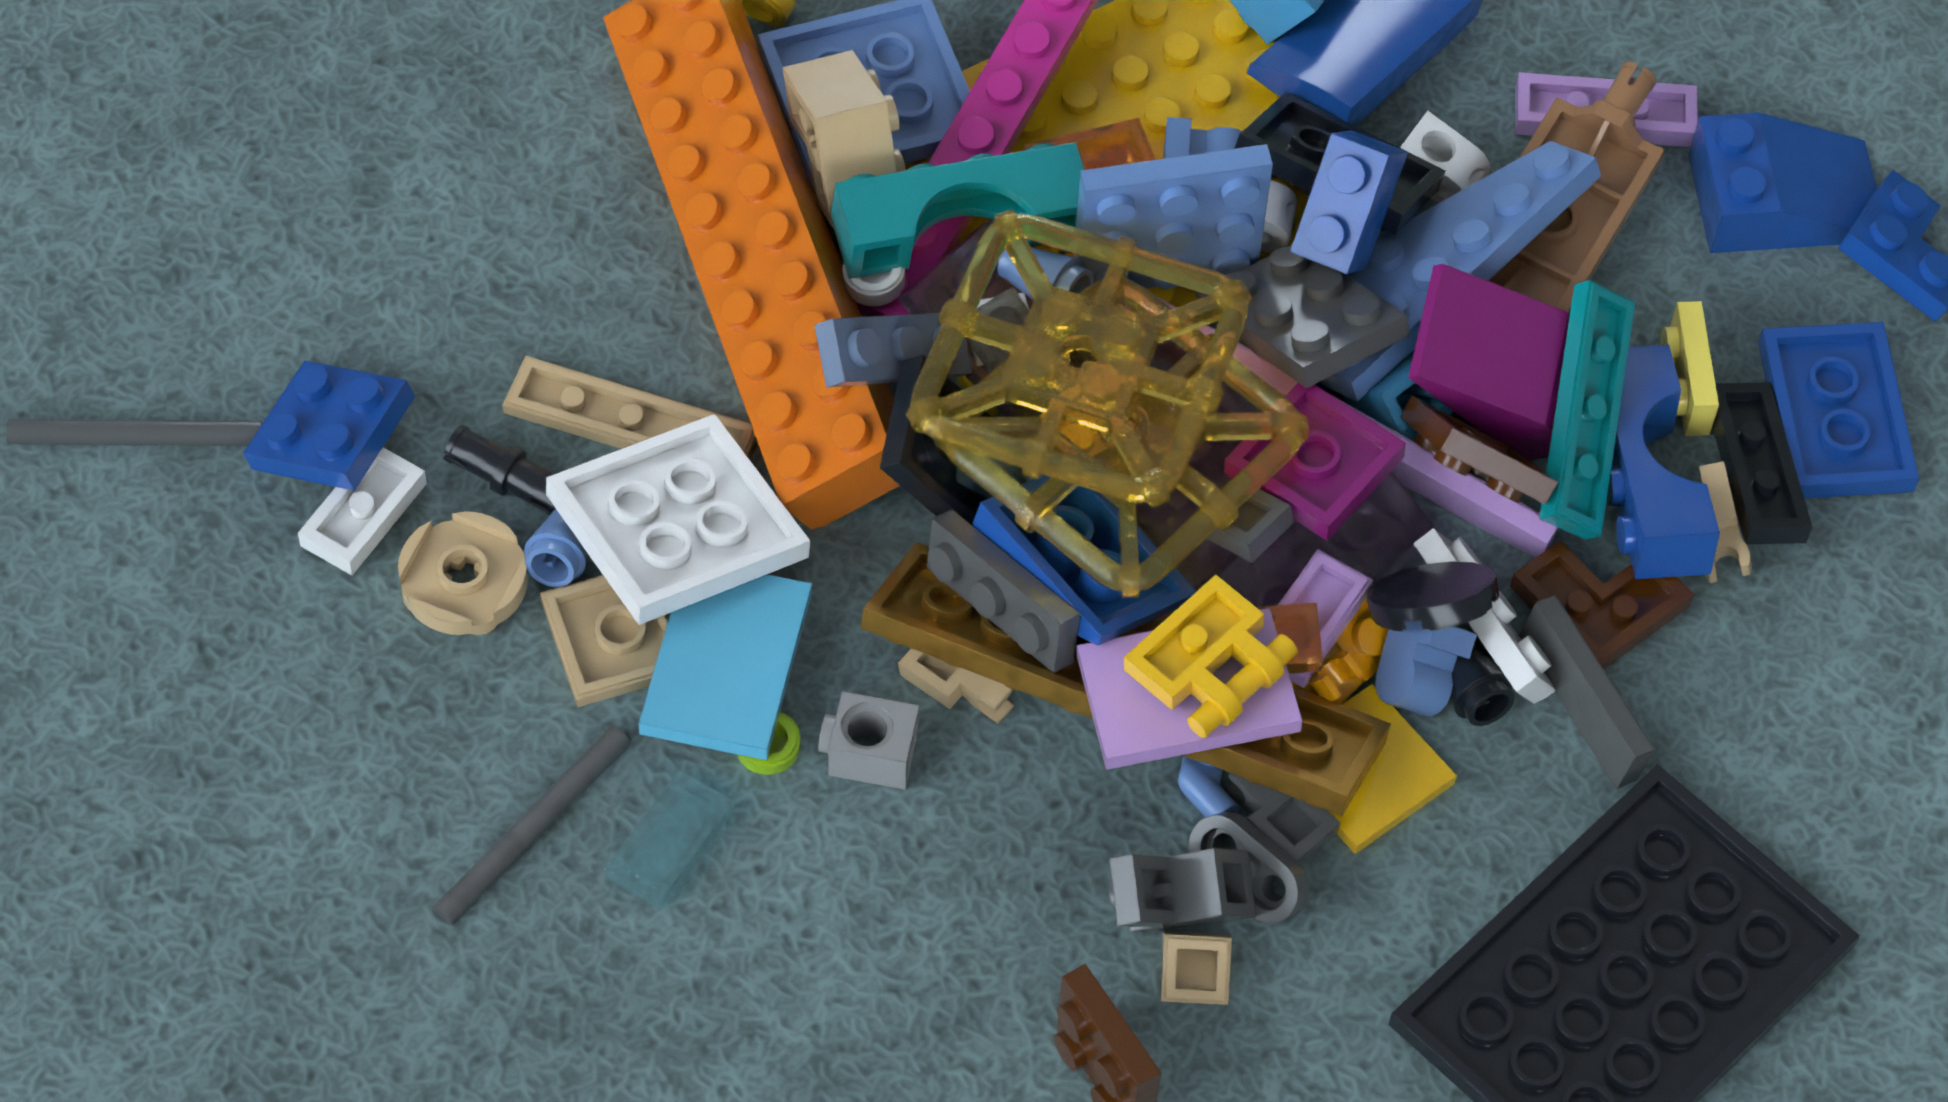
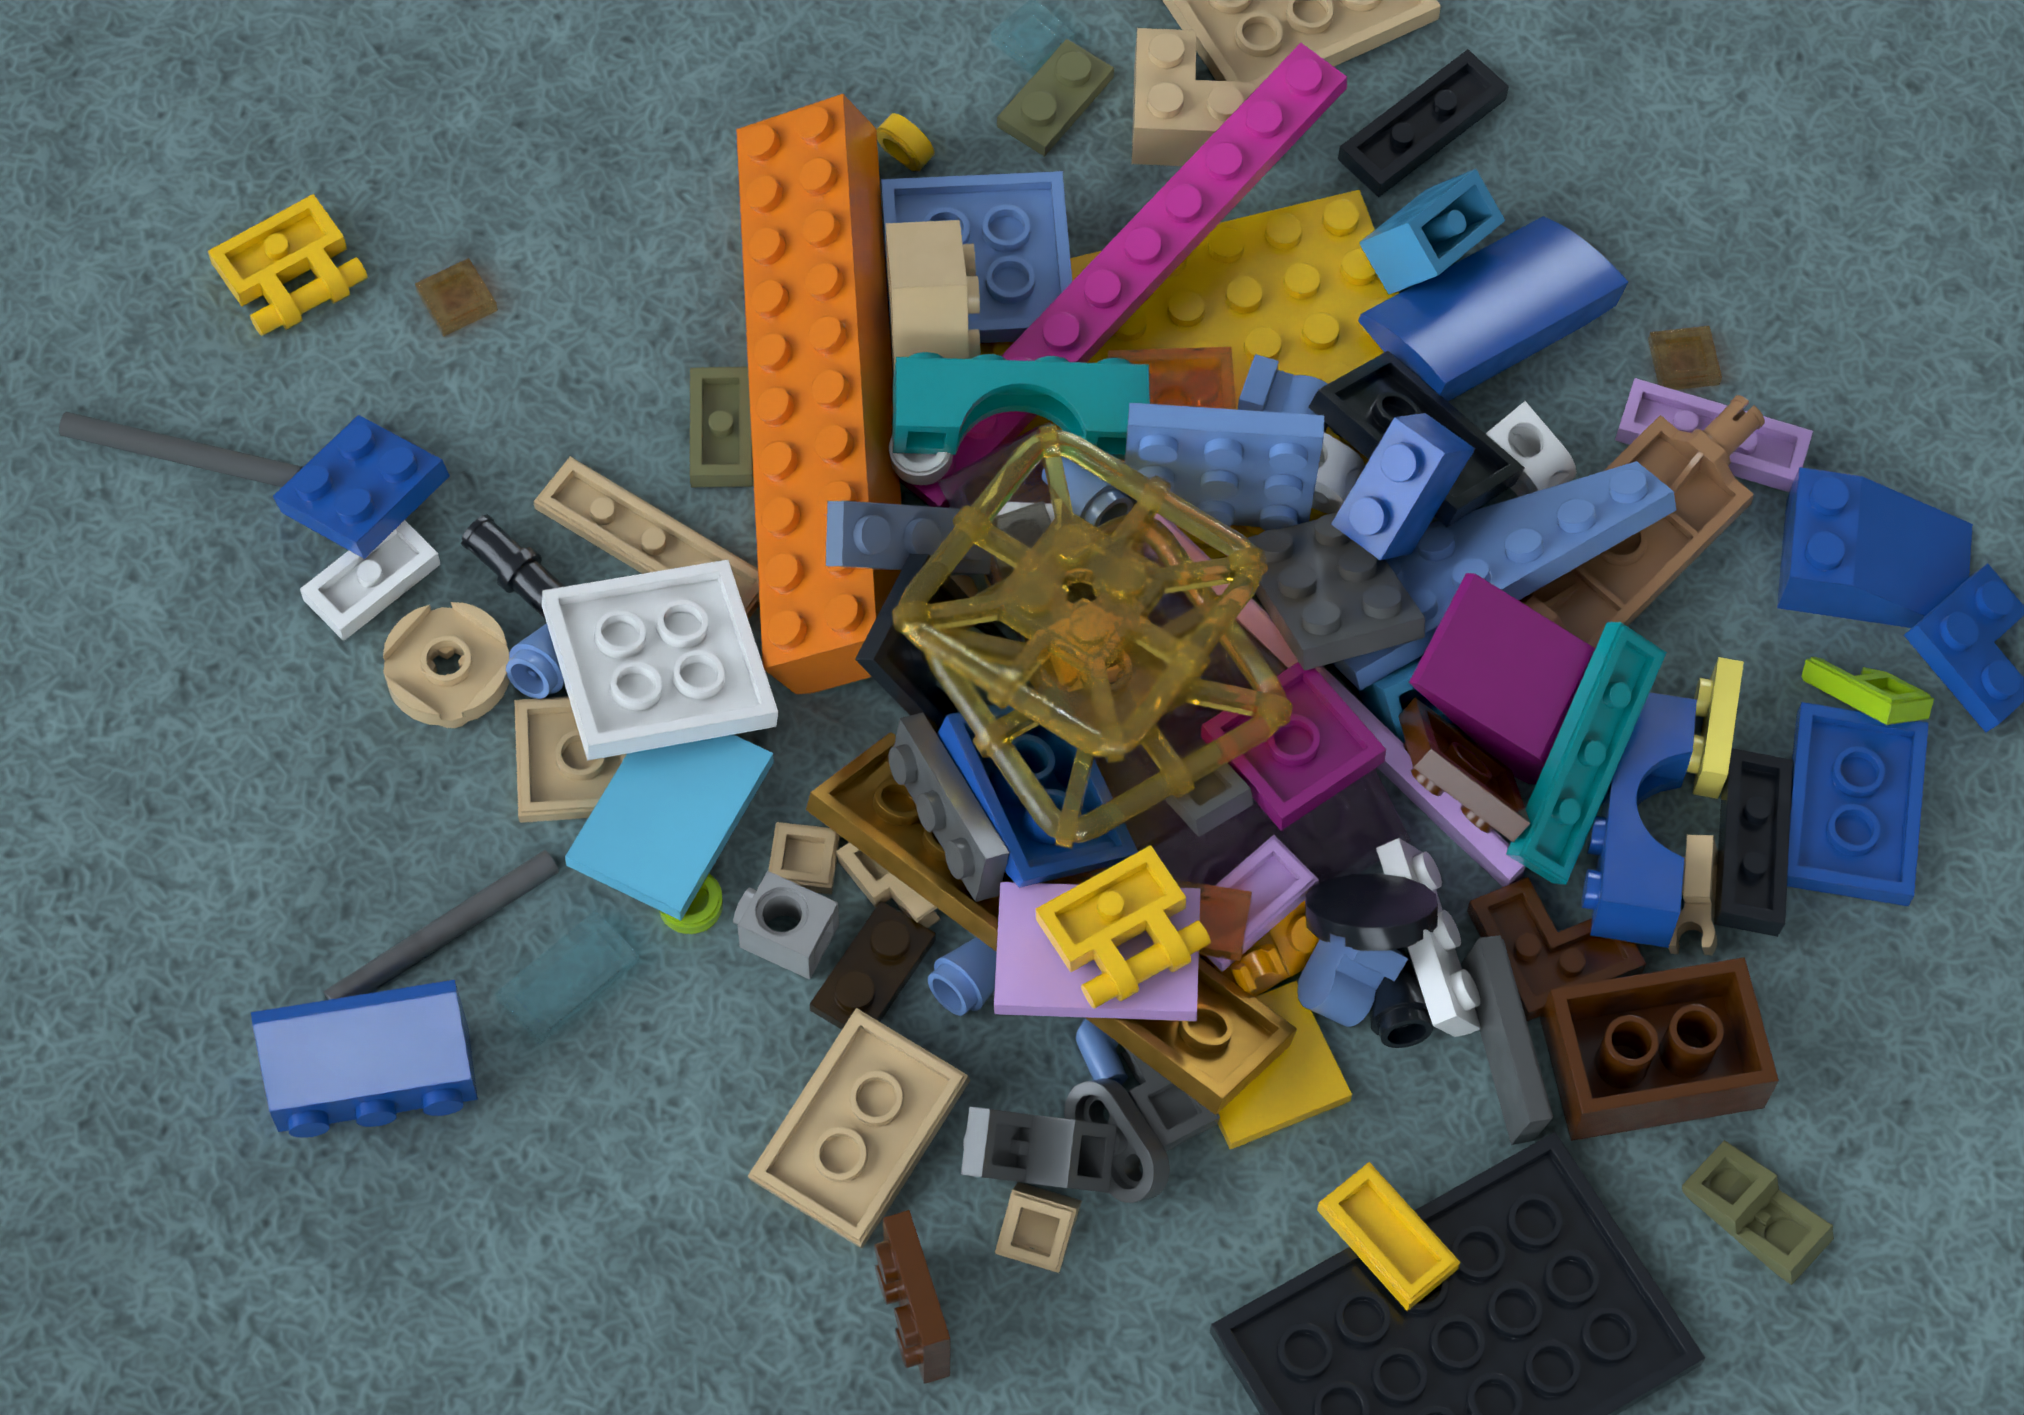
camera: 15 degrees right, 5 degrees up
none -> yellow plate [208,194,368,336]
none -> slope [251,980,478,1138]
none -> clear orange tile [415,258,498,336]
none -> olive plate [690,367,753,488]
none -> tan tile [748,1008,970,1249]
none -> tan tile [768,822,840,894]
none -> dark brown plate [810,901,936,1030]
none -> medium blue cone [928,937,997,1016]
none -> yellow tile [1317,1162,1461,1311]
none -> reddish brown brick [1540,957,1779,1141]
none -> clear orange tile [1648,325,1722,390]
none -> olive slope [1682,1140,1834,1285]
none -> lime tile [1801,657,1934,725]

